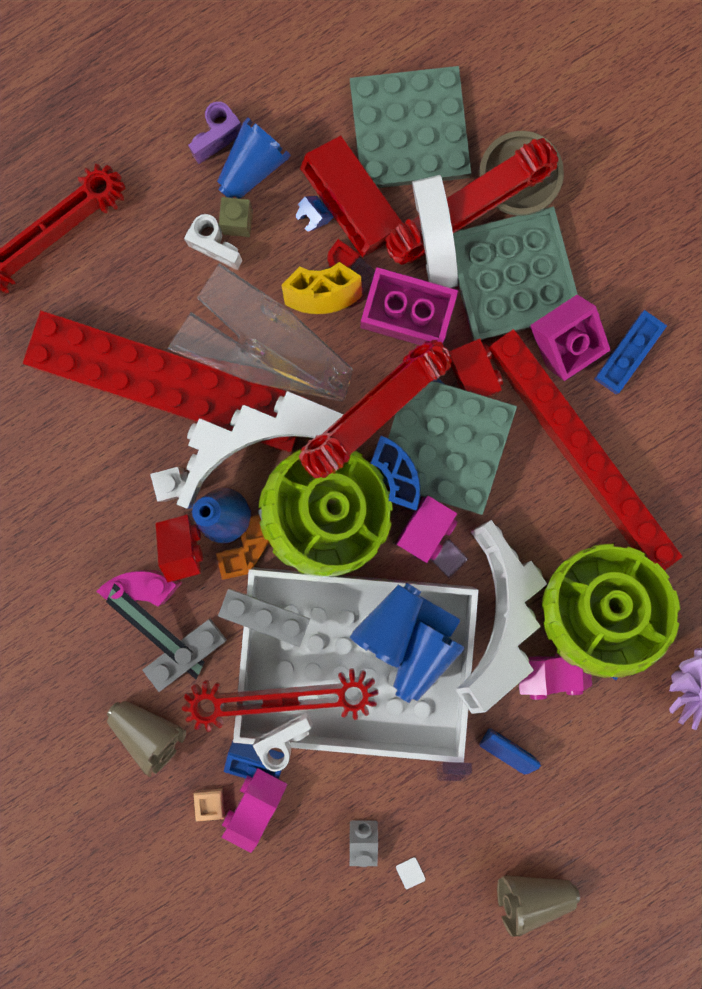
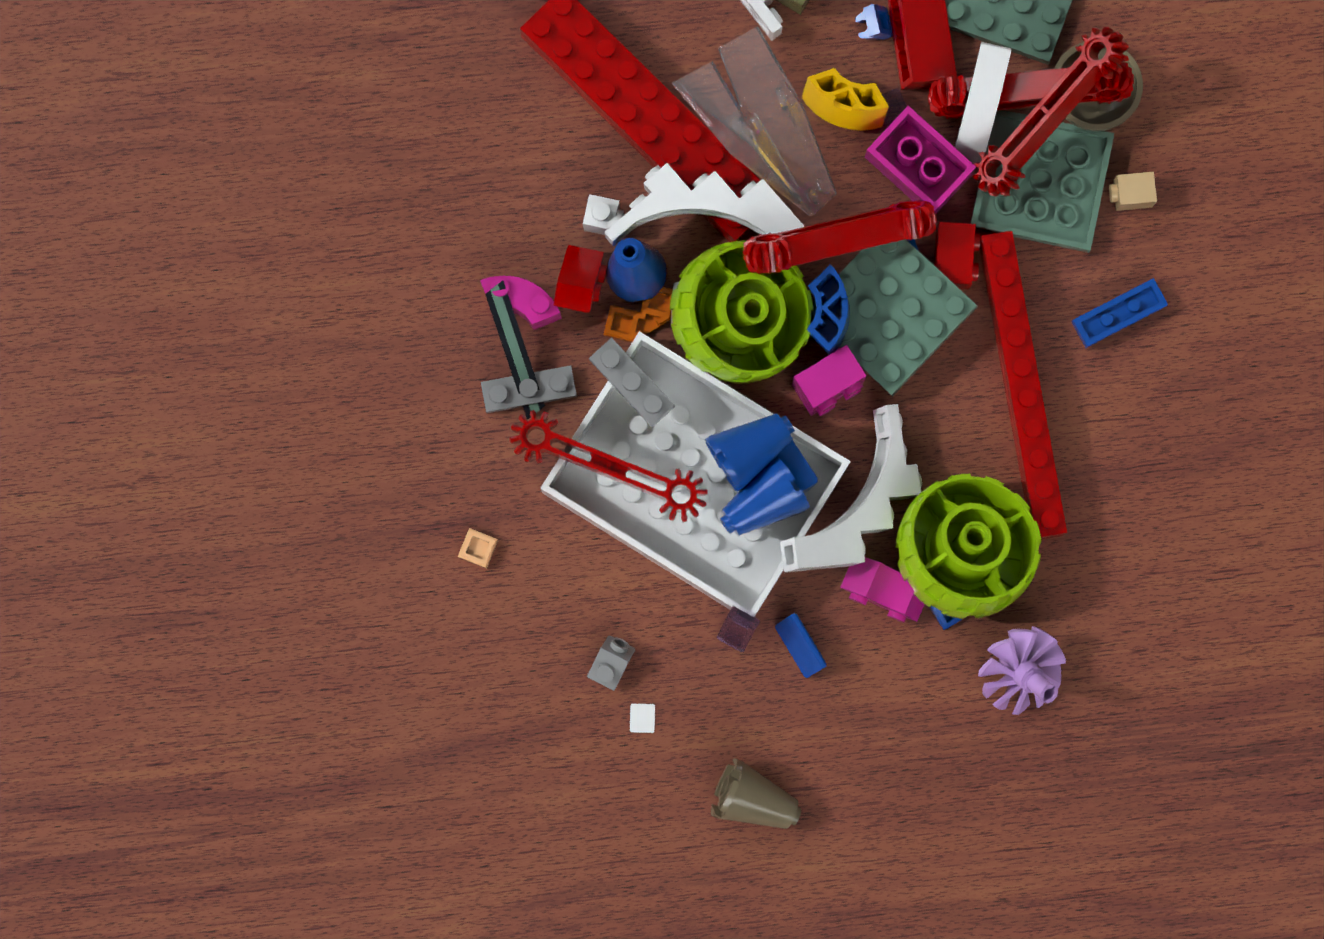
camera: 25 degrees right, 5 degrees down
dark tan cone [107,701,187,777] -> none
dark pink brick [221,769,287,853] -> none
blue slope [223,741,284,779] -> none
white plate [253,713,313,771] -> none
red tile [327,239,360,269] -> none
clear purple tile [430,539,469,578] -> none
dark pink brick [530,295,610,381] -> none
none -> red arm [972,27,1130,197]
none -> tan brick [1109,172,1157,211]

